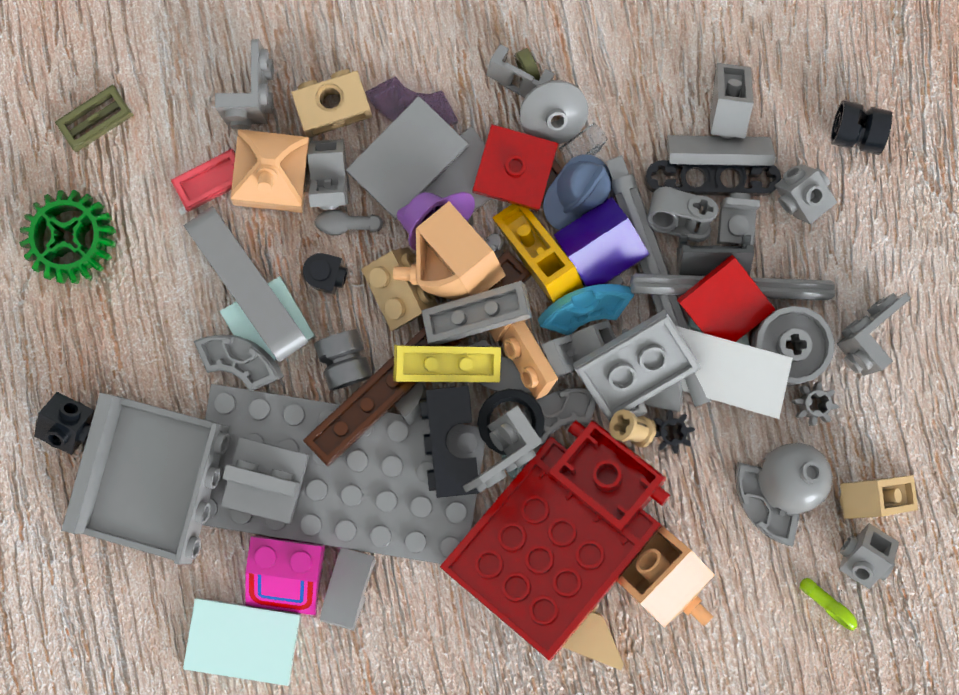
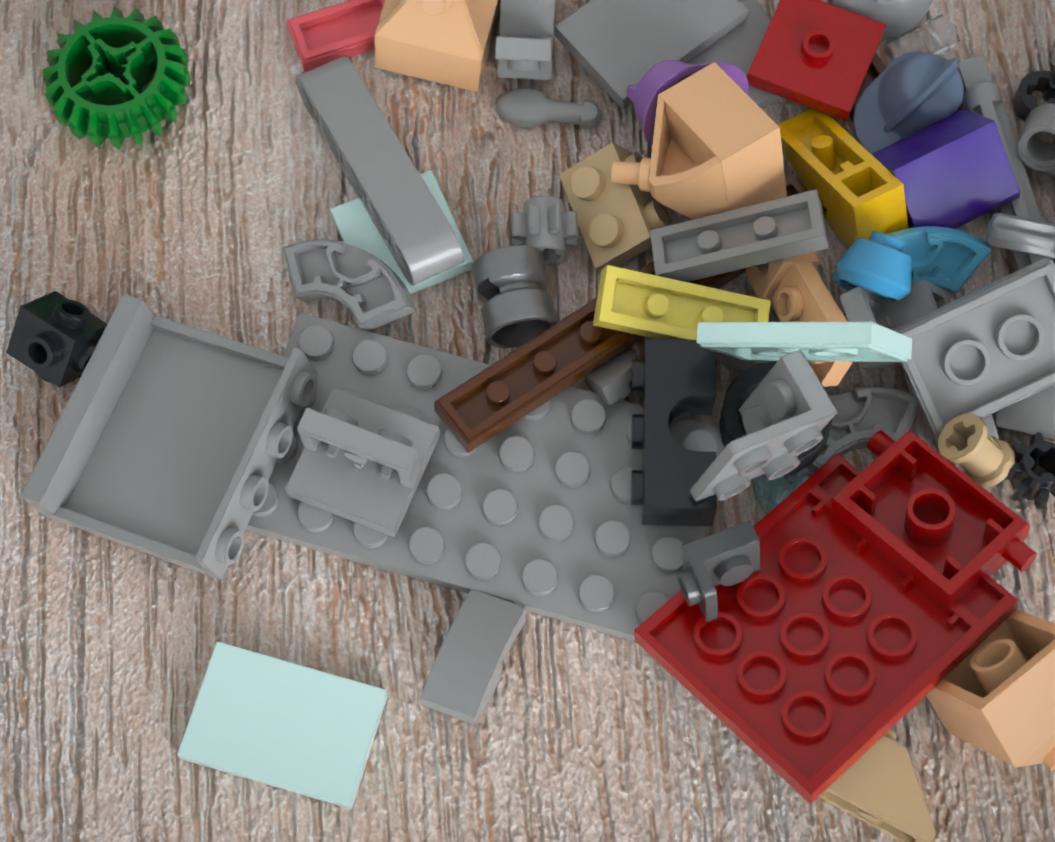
camera: 10 degrees right, 15 degrees down
dark pink slope [245,535,326,615] -> none
black plate [303,253,348,295] -> none
none -> light grey gear [511,196,578,264]
none -> dark grey bracket [676,521,760,622]
none -> light aqua tile [697,322,912,362]
none -> dark azure cone [835,231,912,301]

